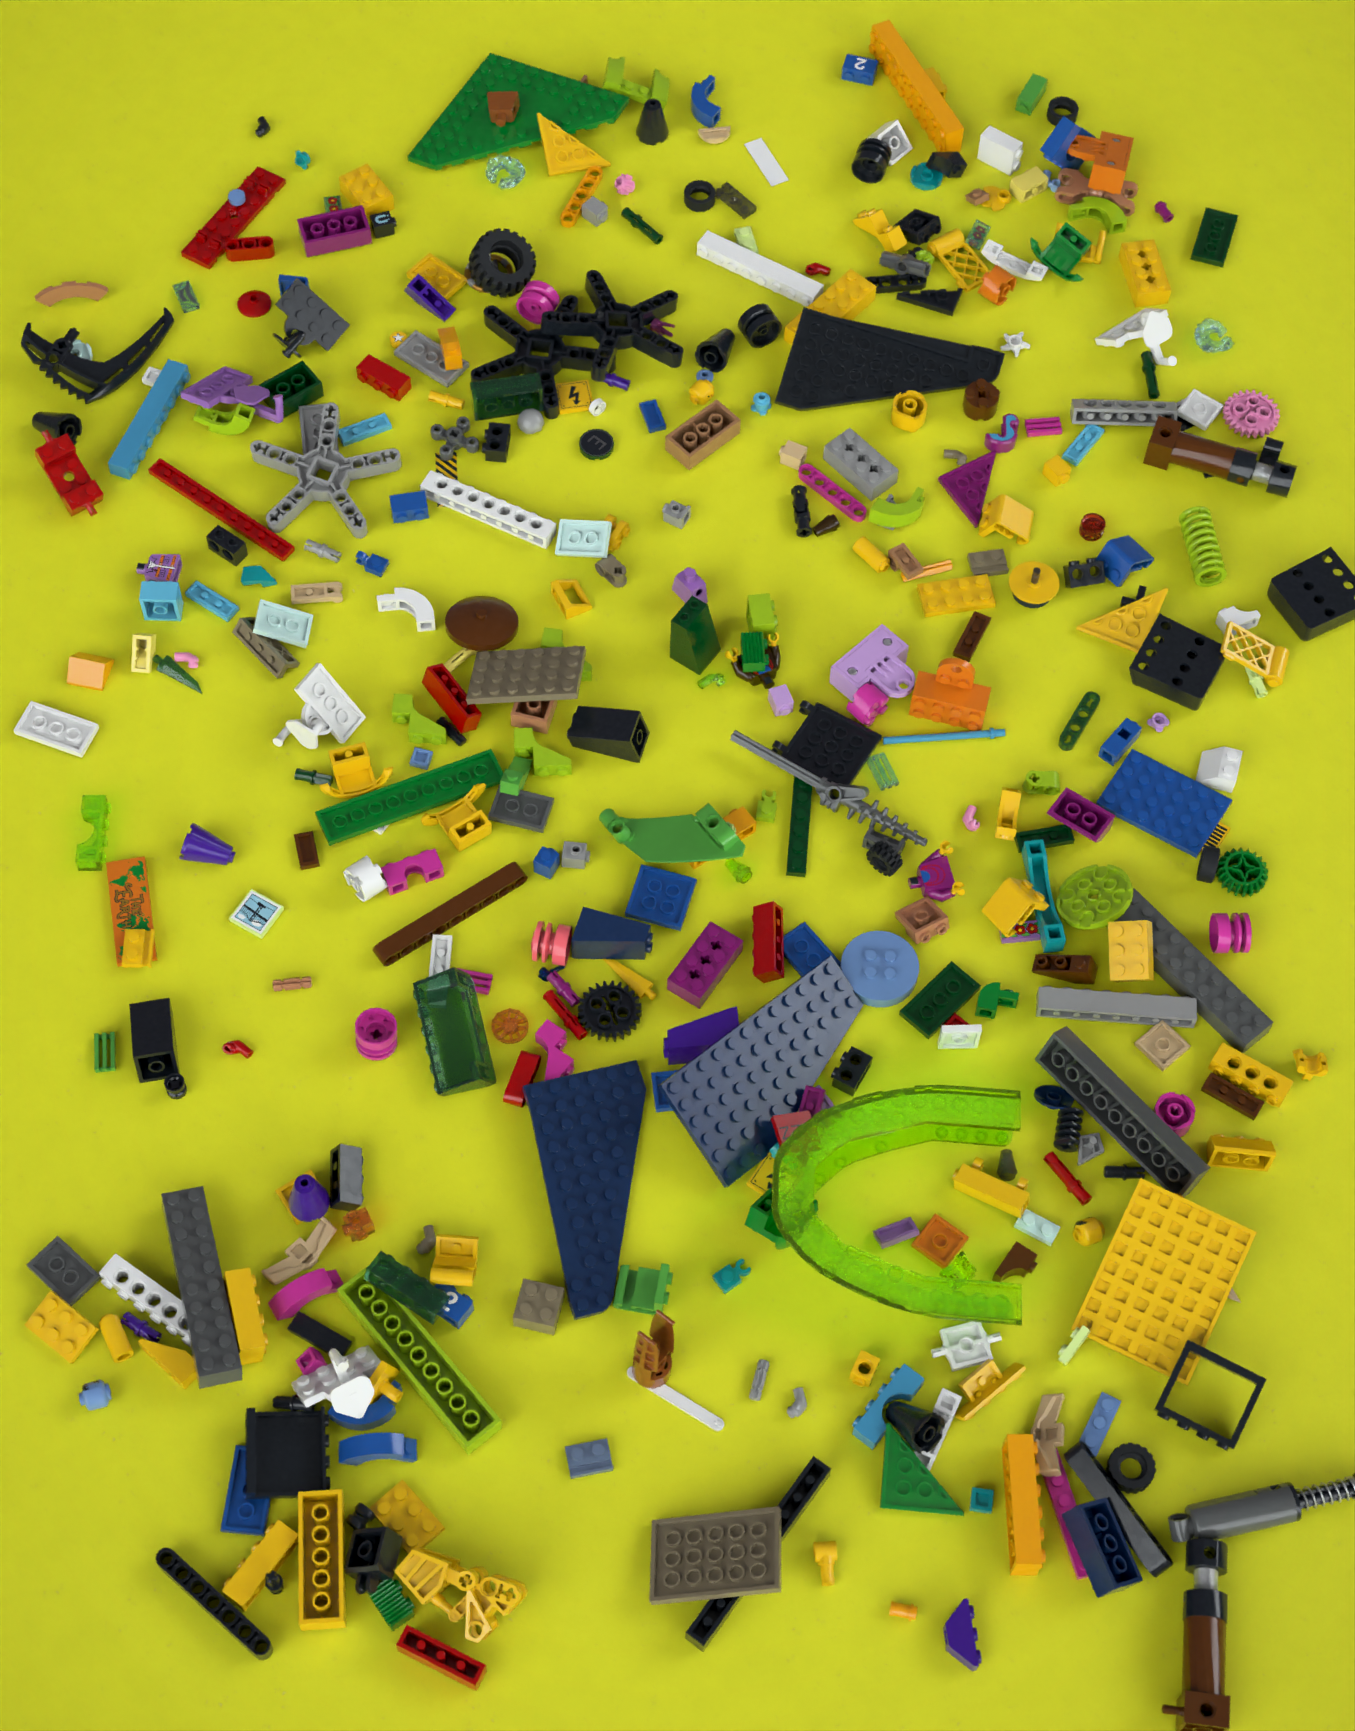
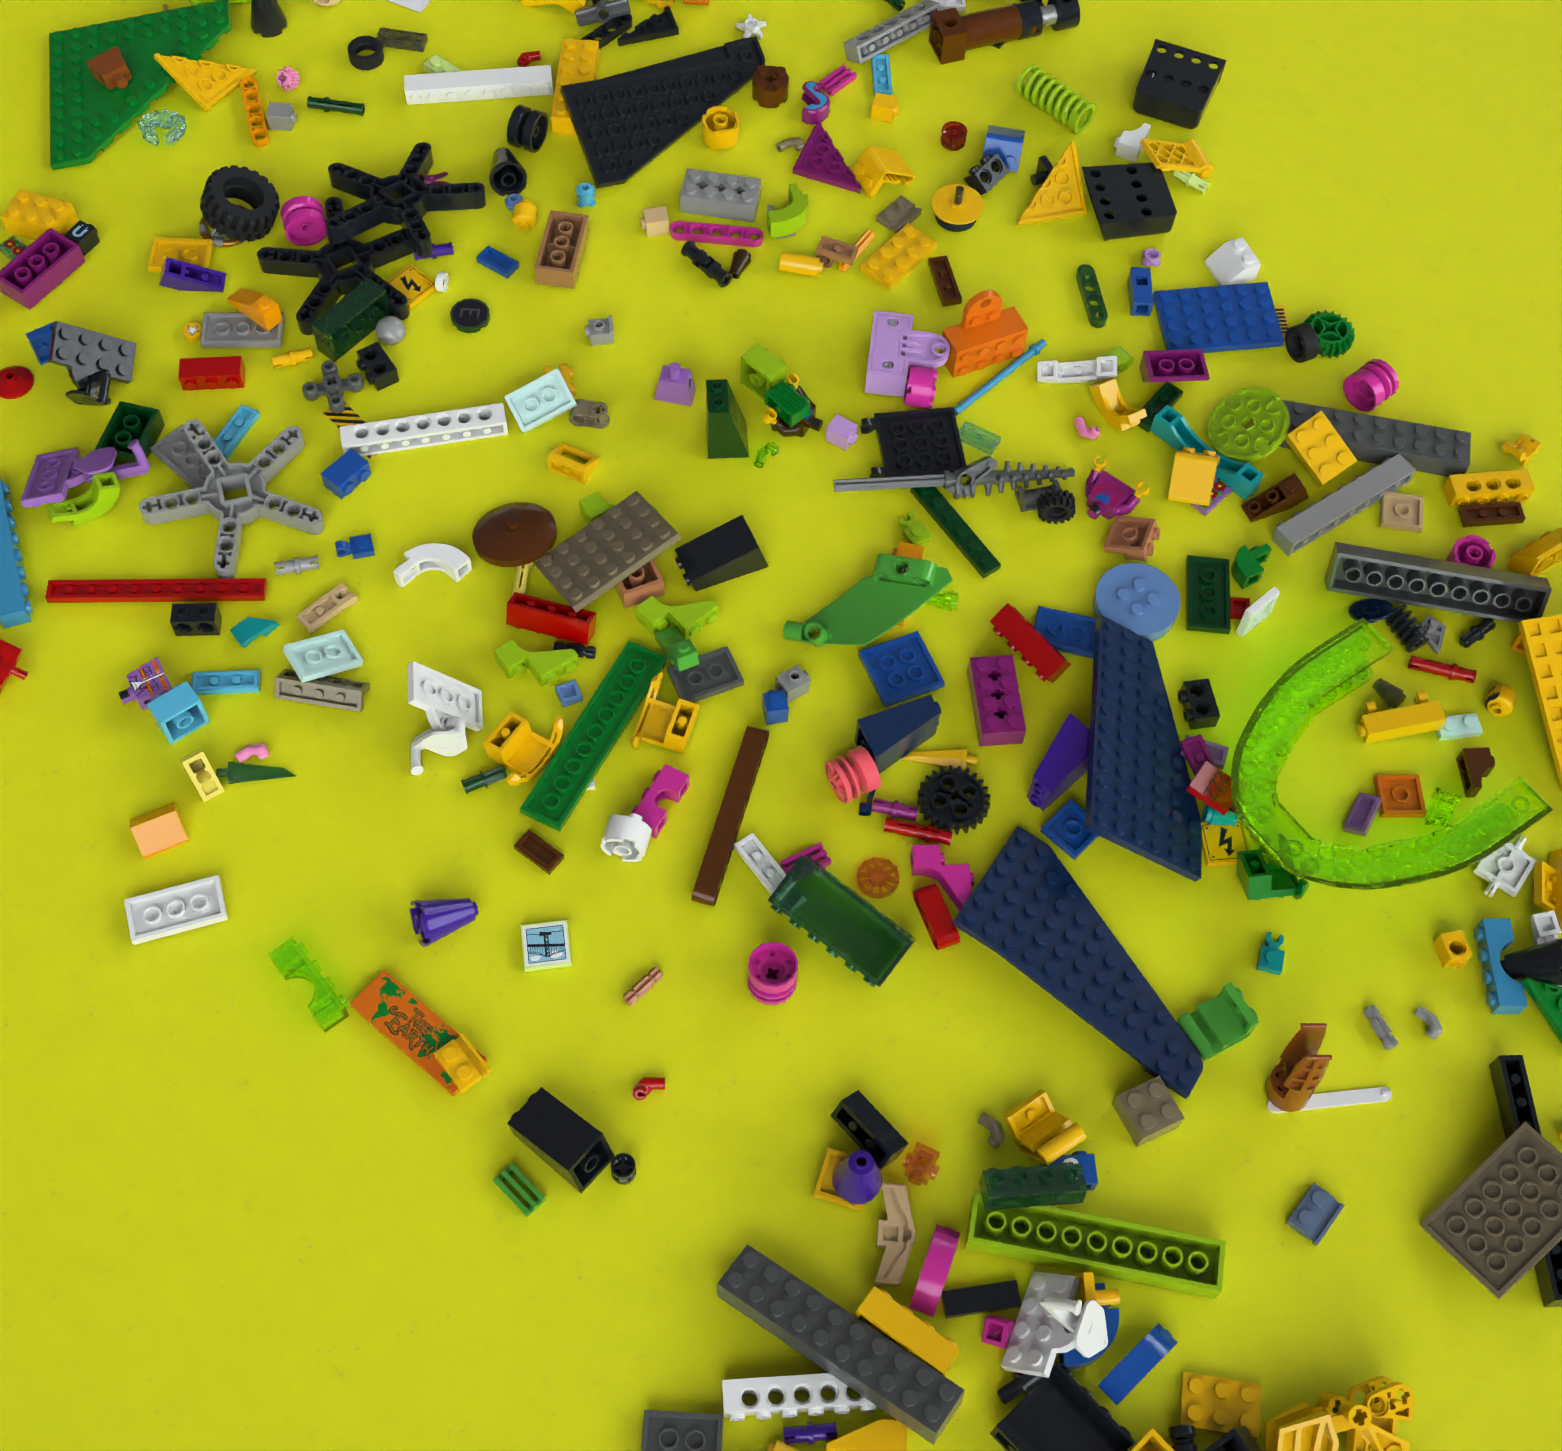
camera: 40 degrees left, 0 degrees up
none -> white slope [1037,356,1117,383]

